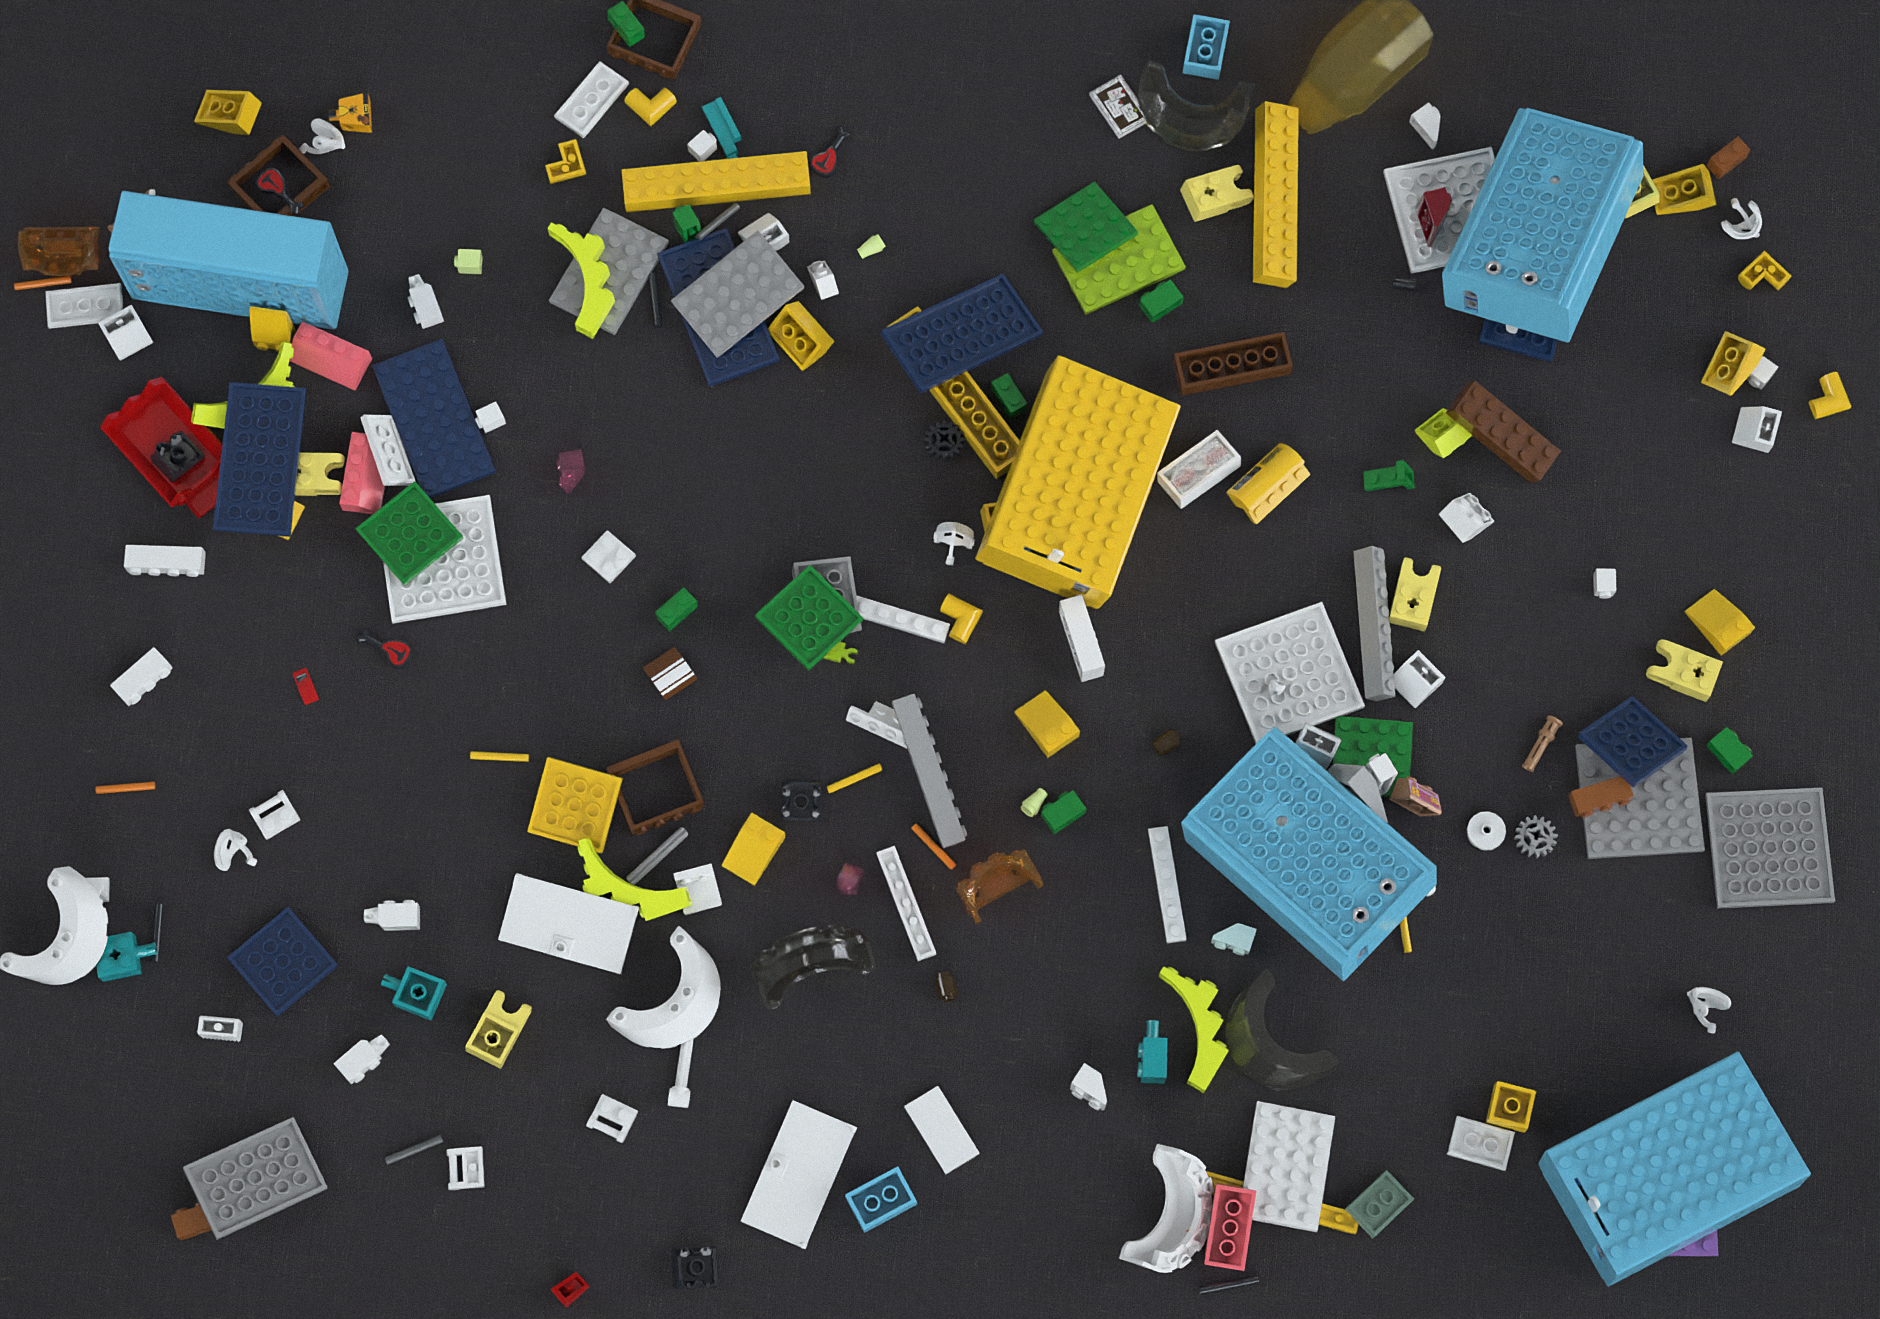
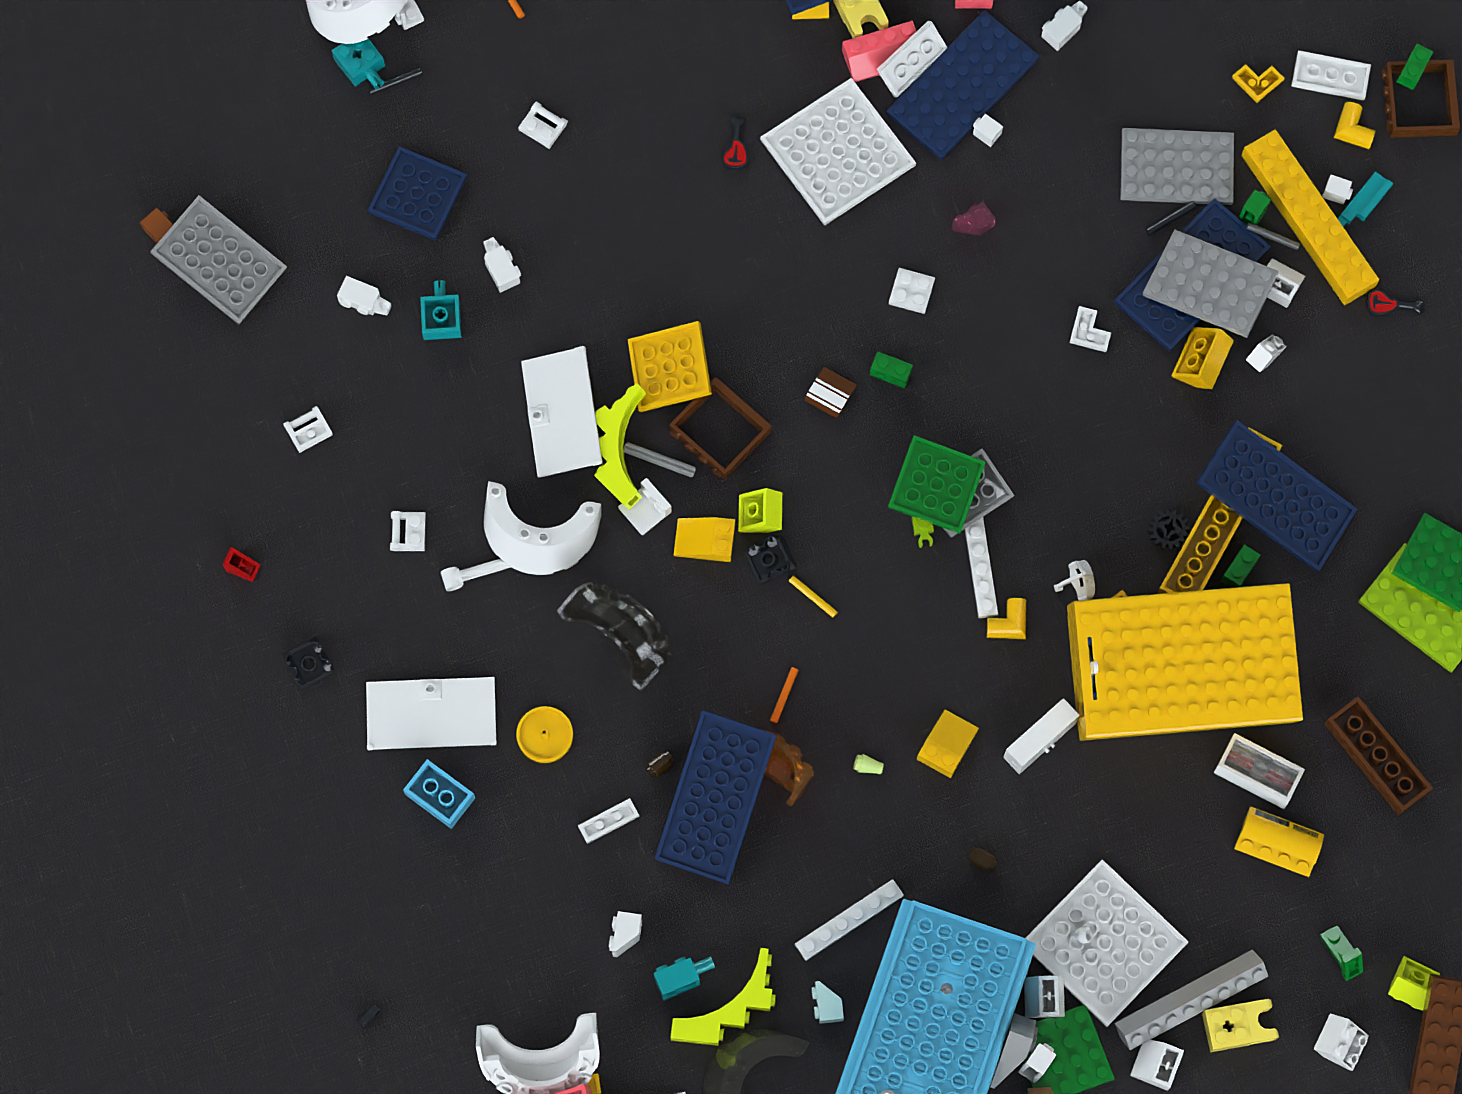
camera: 65 degrees right, 0 degrees up
white brick [197,1016,243,1042] -> none
white helmet [214,829,257,871] -> none
red sticker [292,668,319,705] -> none
green plate [356,481,463,586] -> none
dark grey piece [385,1135,443,1165] -> none
yellowish green brick [454,249,483,274] -> none
light yellow brick [465,990,532,1069] -> none
yellow bar [470,751,529,762] -> none
neon yellow arch [548,222,615,339] -> none
clear pink slope [837,863,864,896] -> none
white bracket [846,701,907,748] -> none
yellowish green cone [857,234,886,259] -> none
white plate [876,846,936,961] -> none
light grey brick [892,694,967,849] -> none
white tile [904,1086,979,1174] -> none
green brick [1041,790,1087,834] -> none
green brick [1139,280,1184,323] -> none
none -> yellow piece [516,706,573,763]
none -> white plate [578,798,639,844]
none -> dark blue plate [655,710,777,884]
none -> neon yellow slope [738,488,782,533]
none -> white plate [1069,306,1111,352]

